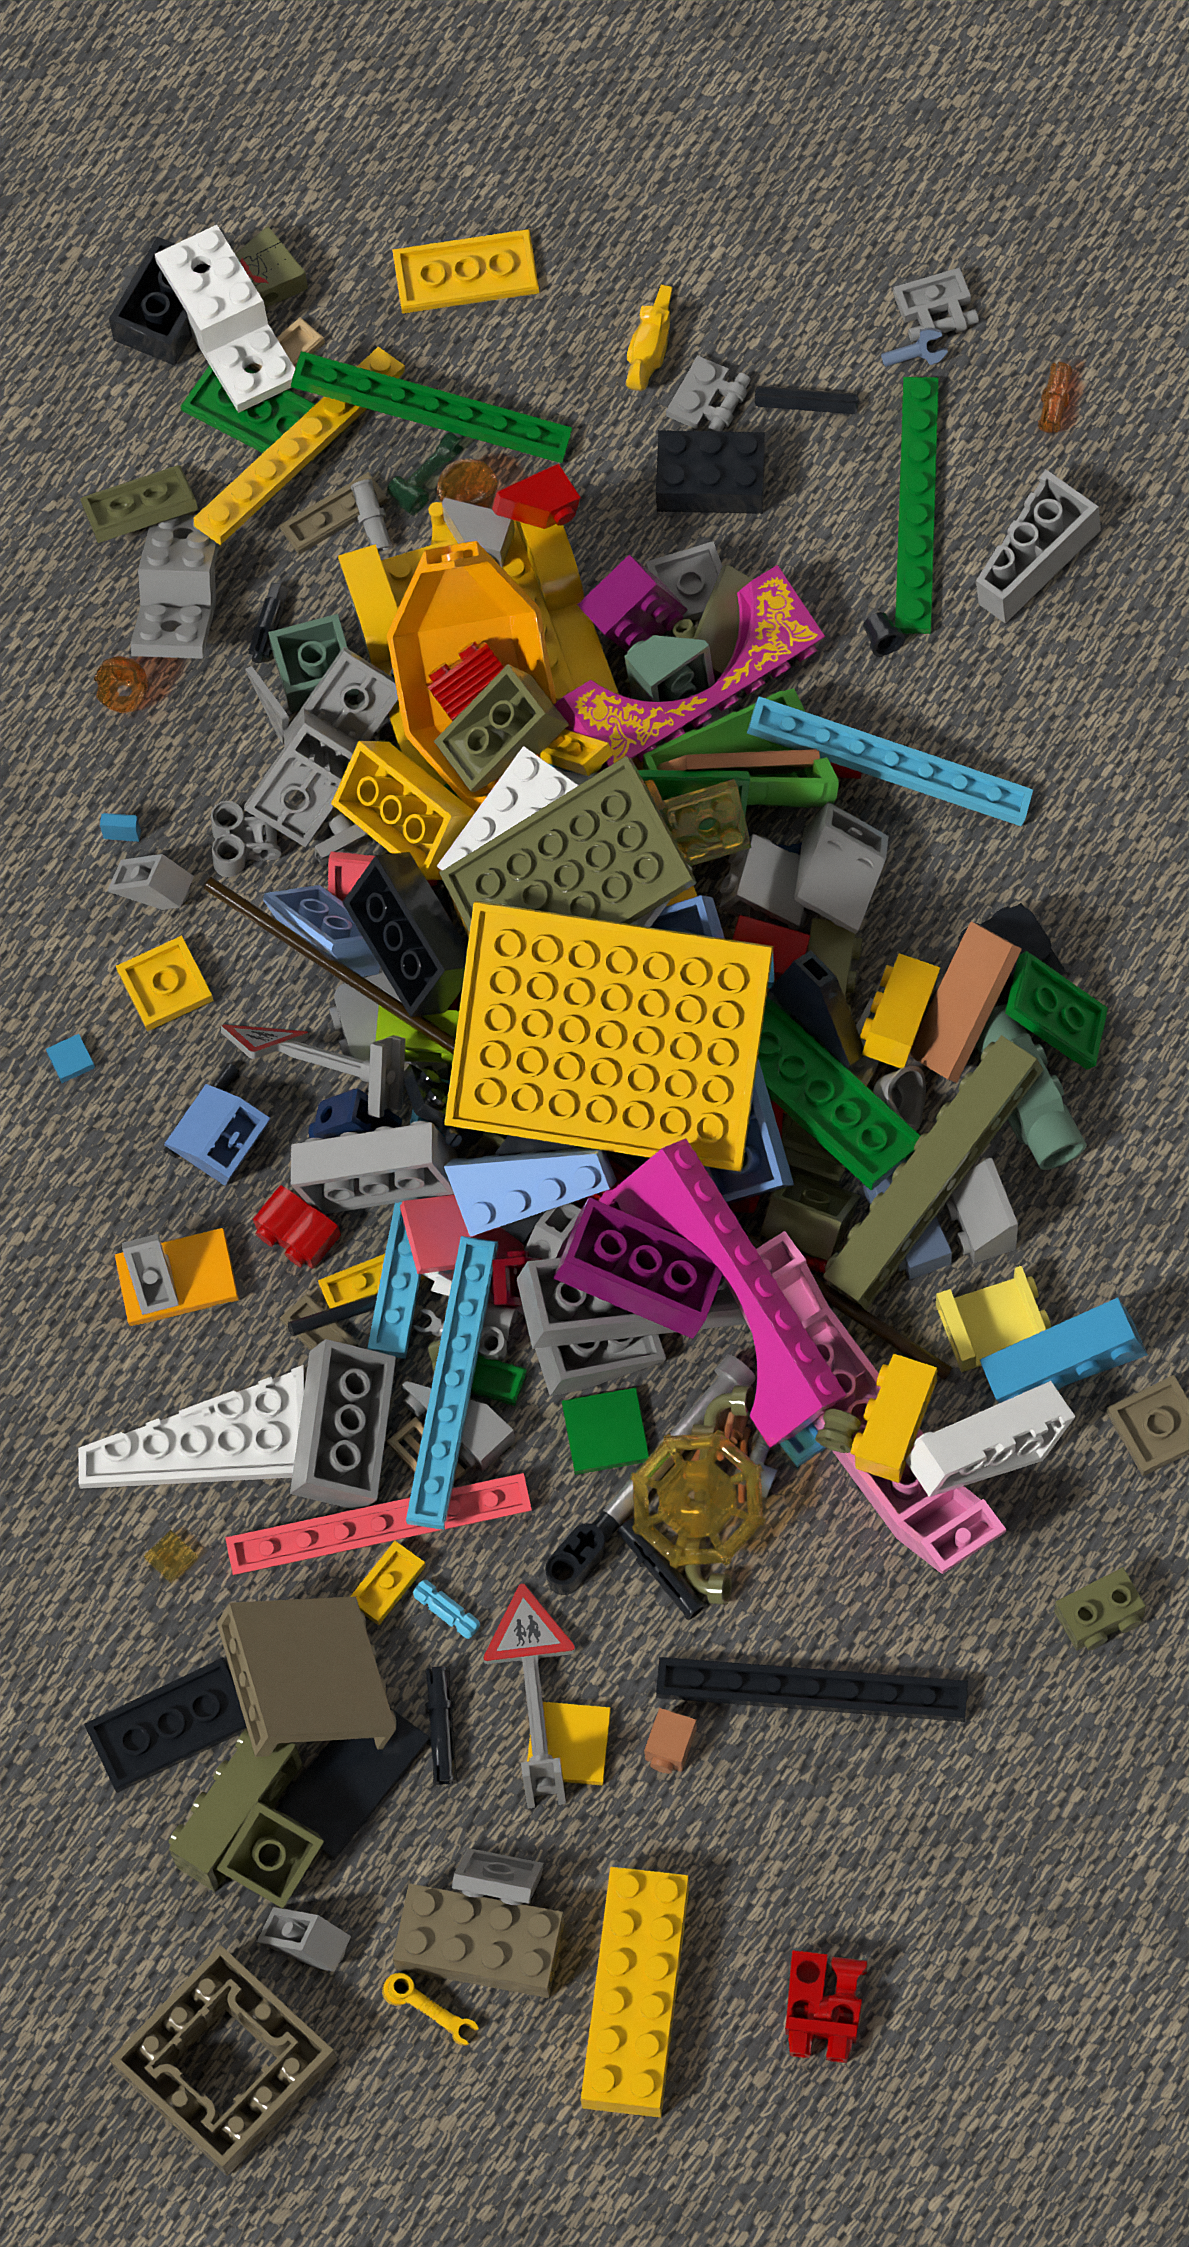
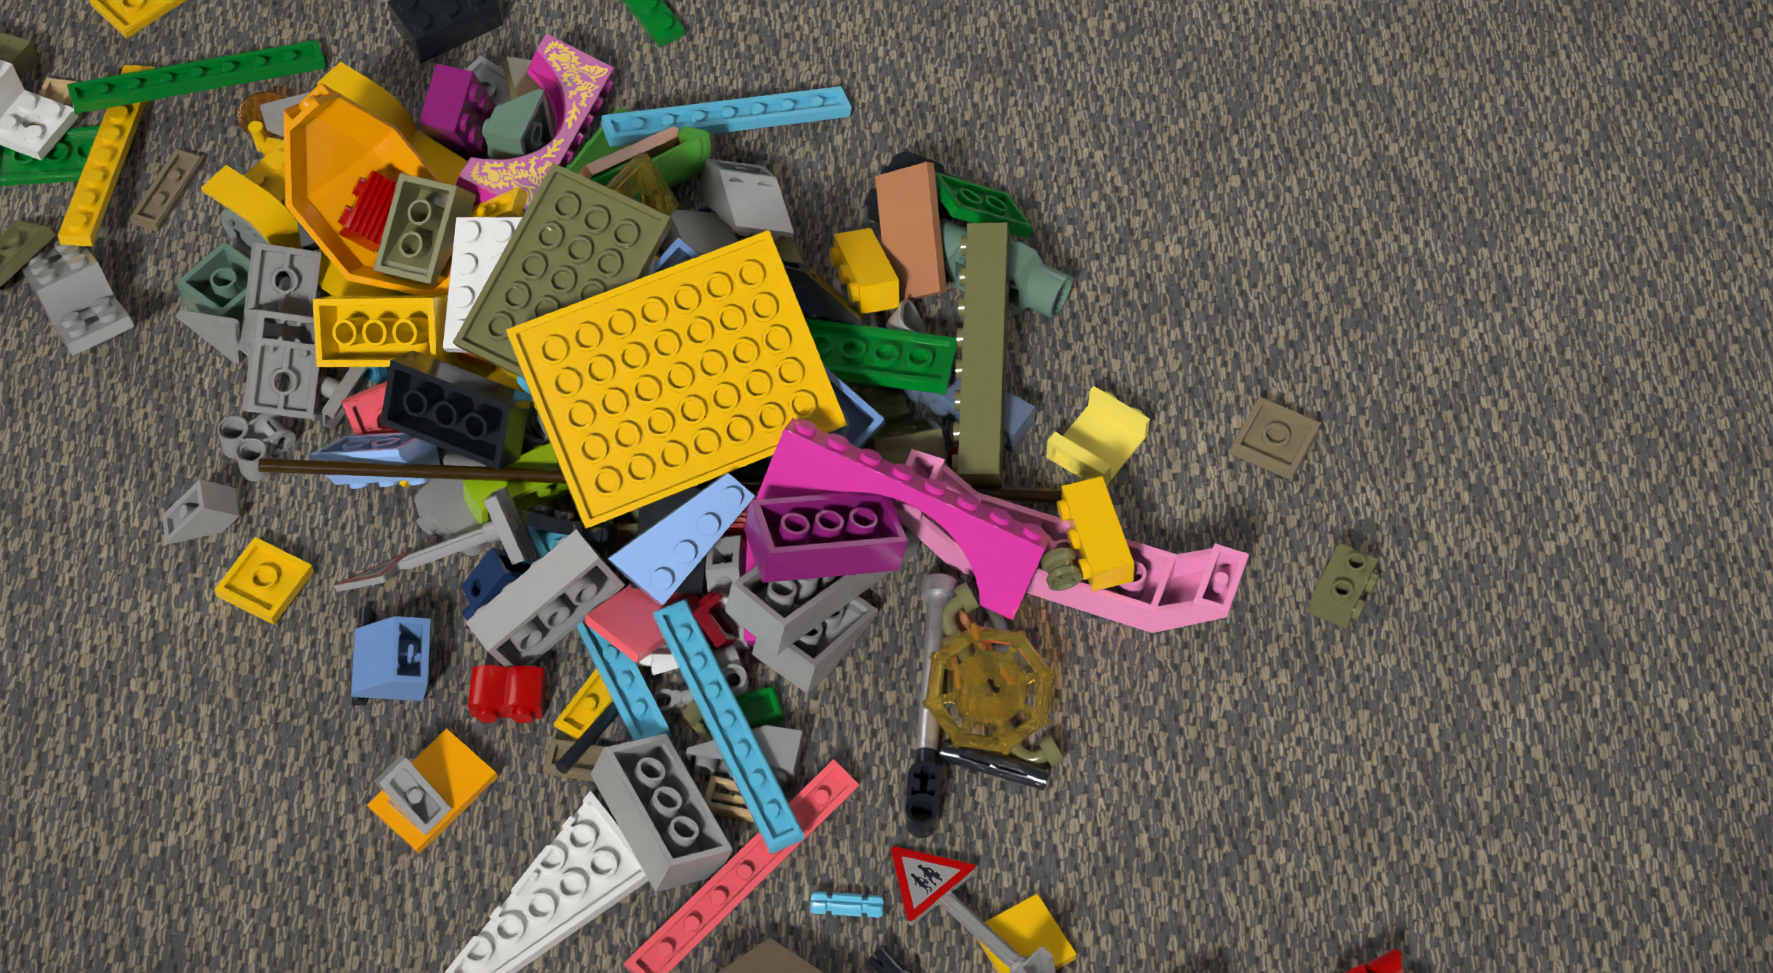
camera: 40 degrees left, 10 degrees down
dark azure tile [46,1034,95,1083] -> none
clear orange hair [94,656,148,713] -> none
dark azure tile [100,813,141,842] -> none
black piece [248,583,289,663] -> none
light grey pin [350,479,393,553] -> none
yellow plate [350,1541,426,1625] -> none
clear green brick [387,432,463,516] -> none
red slope [492,463,581,529] -> none
green tile [562,1388,649,1475] -> none
nougat brick [644,1708,697,1774] -> none
black plate [656,1657,968,1722] -> none
dark azure tile [779,1423,826,1468] -> none
black piece [863,612,905,657] -> none
white wedge [905,1381,1075,1497] -> none
light grey slope [944,1158,1018,1263] -> none
dark azure wedge [980,1298,1148,1403] -> none

